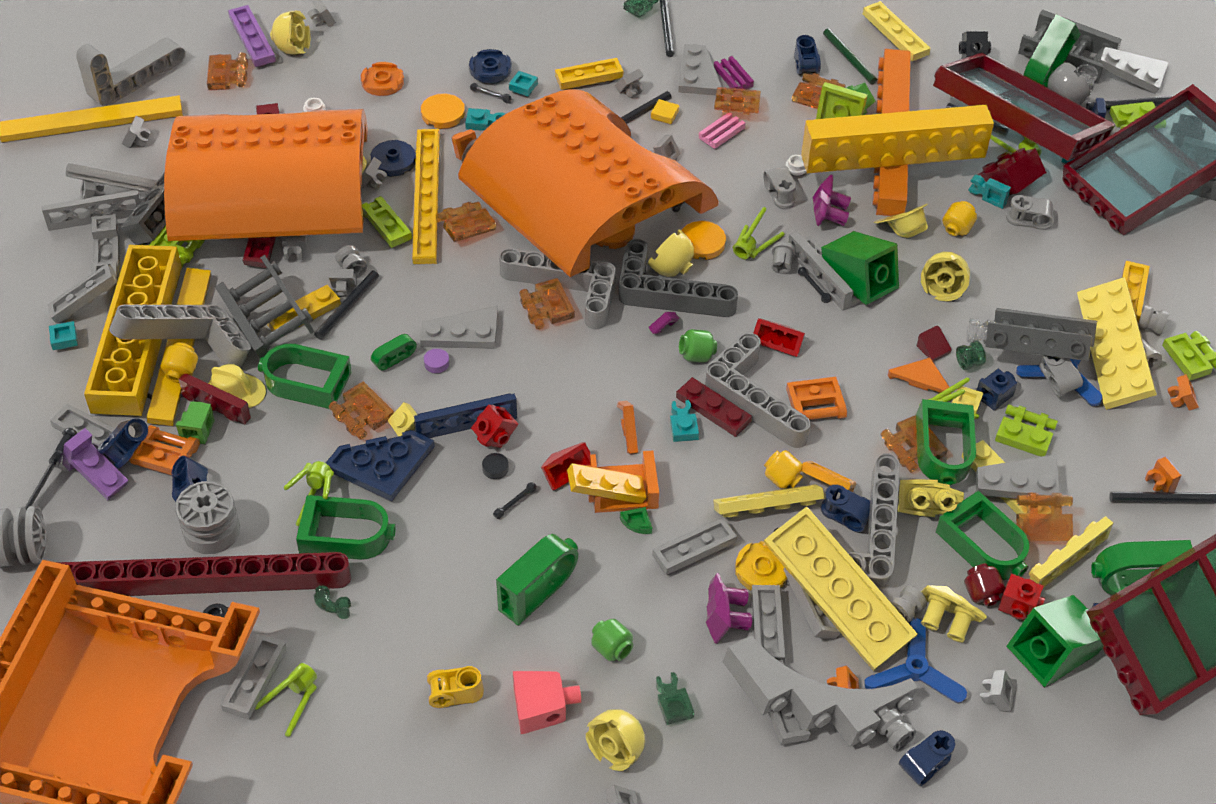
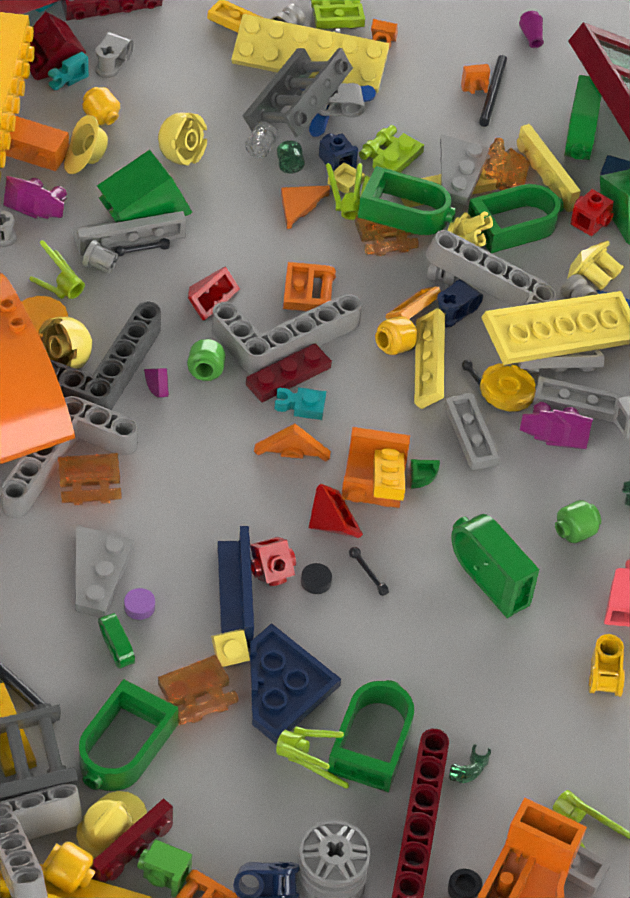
camera: 80 degrees left, 0 degrees up
dark red slope [916,325,952,361] -> none
dark red head [964,563,1005,607] -> none

